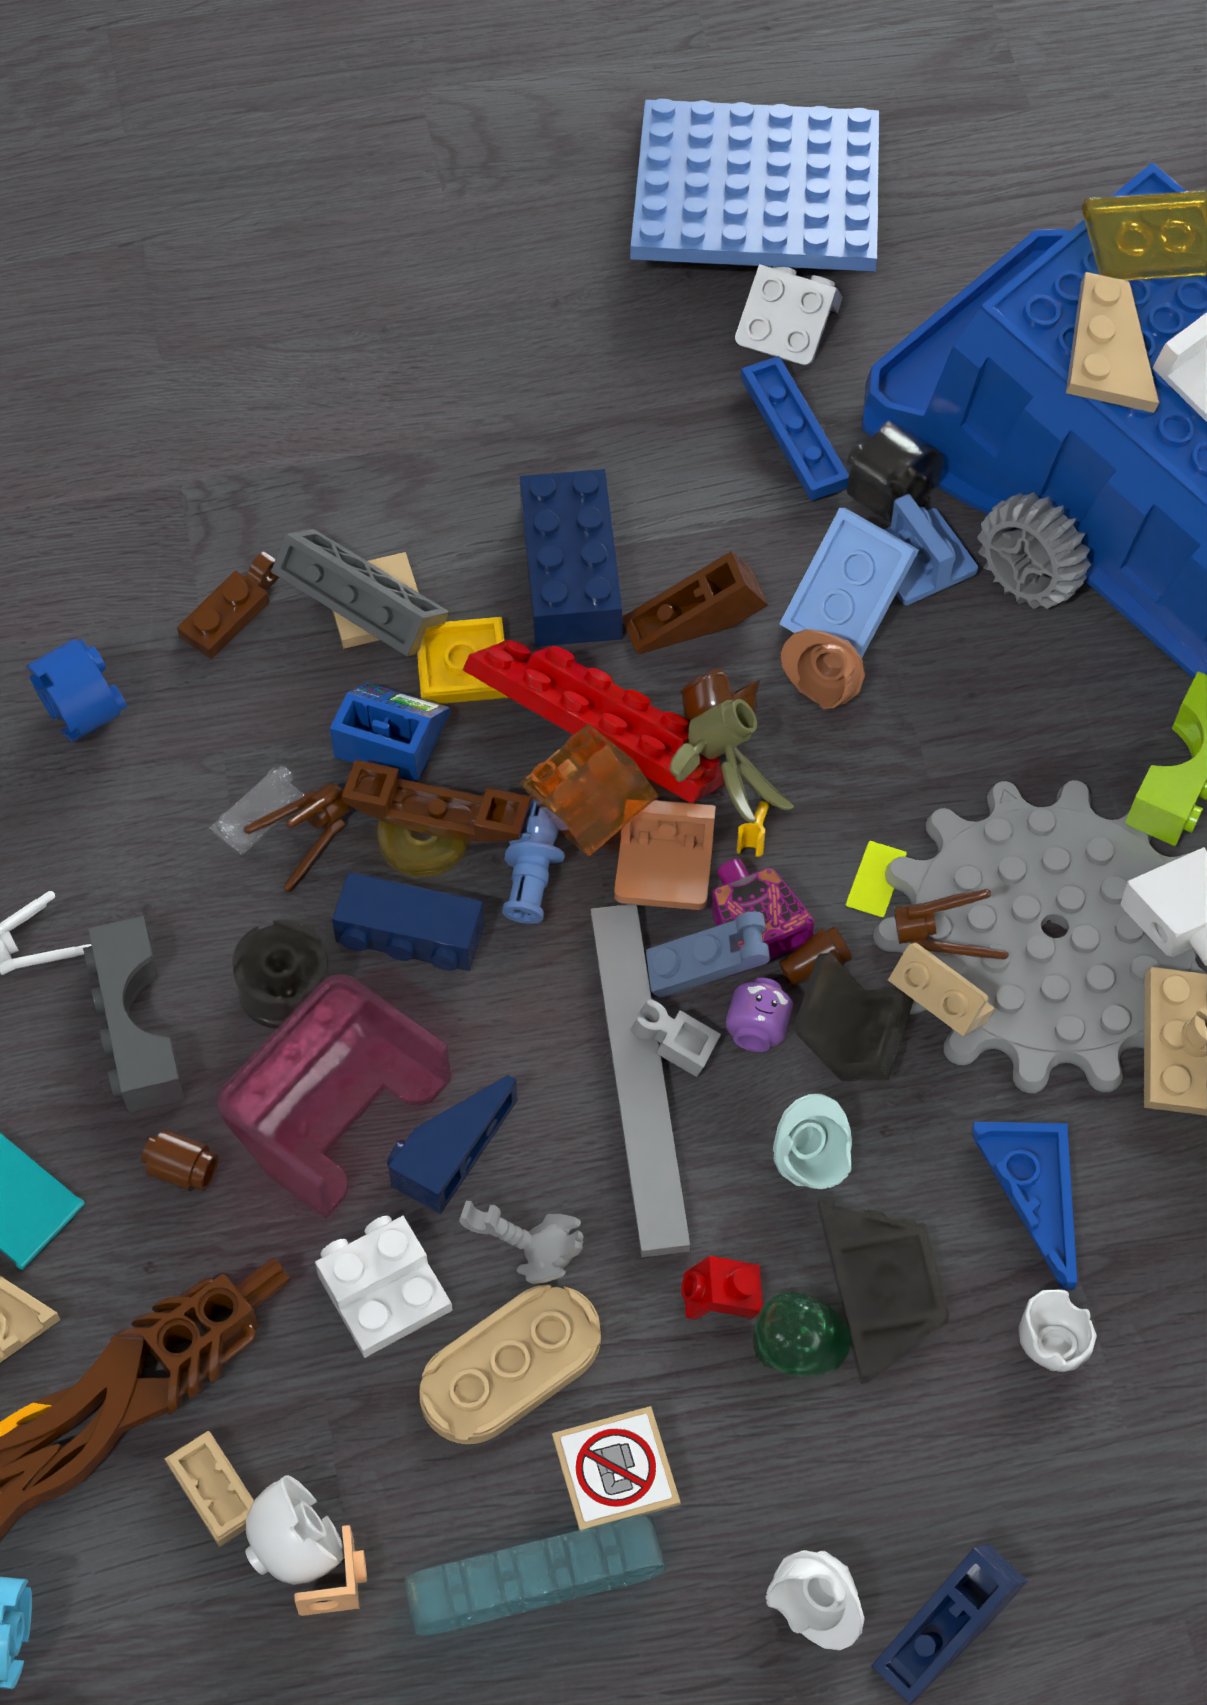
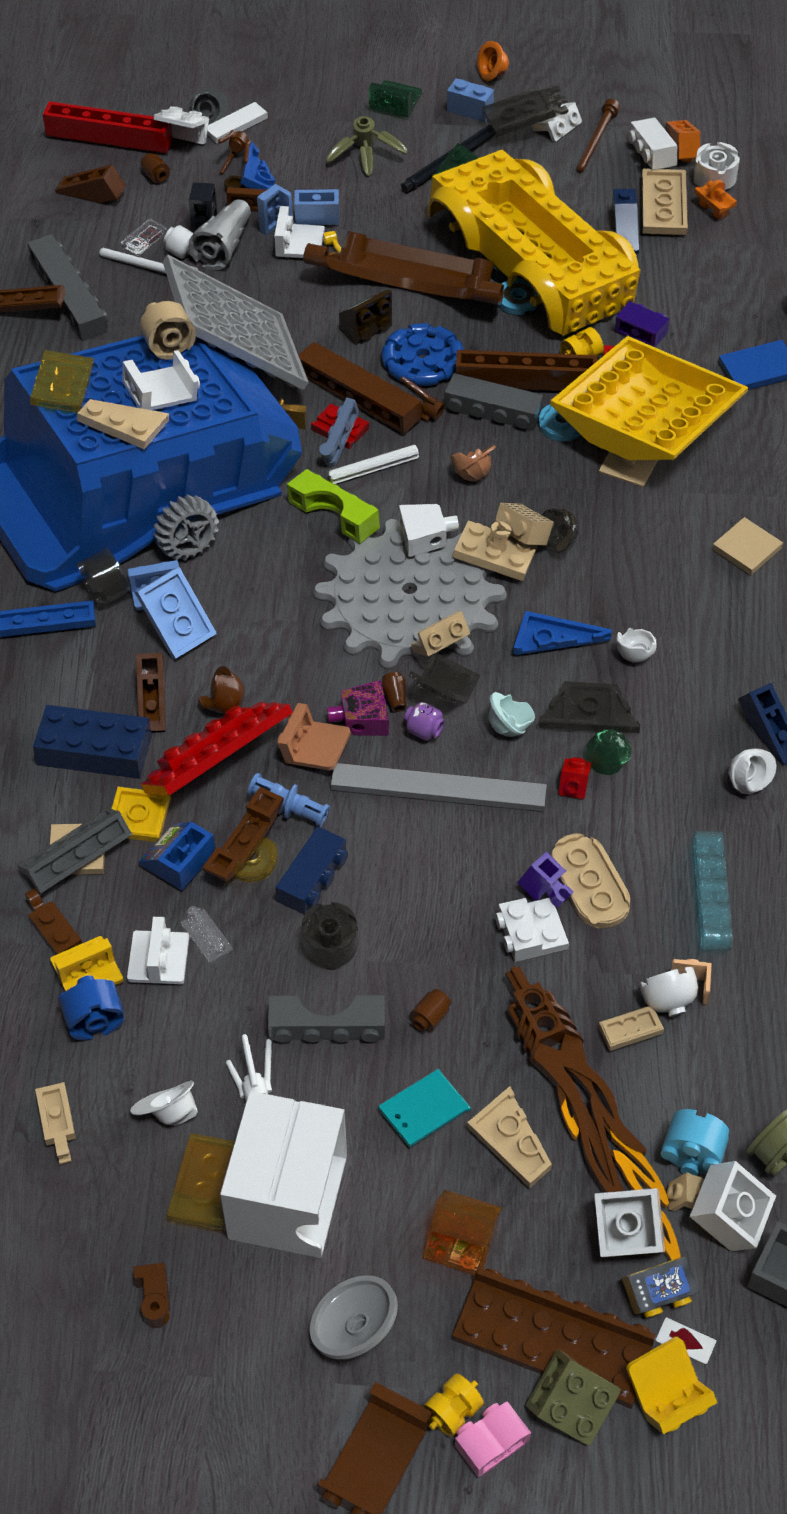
camera: 75 degrees left, 5 degrees down
clear pink windscreen [217,974,451,1219] -> none
reddish brown plant [244,782,351,892] -> none
dark blue slope [387,1075,518,1214] -> none
light grey piece [459,1201,584,1284] -> none
clear orange slope [520,724,659,857] -> none
piece [552,1406,681,1533] -> none
light grey plate [630,999,721,1077] -> none
sand blue plate [646,911,770,998] -> none
olive plant [670,699,794,823] -> none
yellow hand [737,801,769,857] -> none
nougat piece [781,629,865,709] -> none
neon yellow sticker [846,841,907,917] -> none
reddish brown plant [894,889,1009,960] -> none
none -> yellow bracket [50,936,123,992]
none -> white bracket [127,917,189,984]
none -> dark purple brick [517,852,574,908]

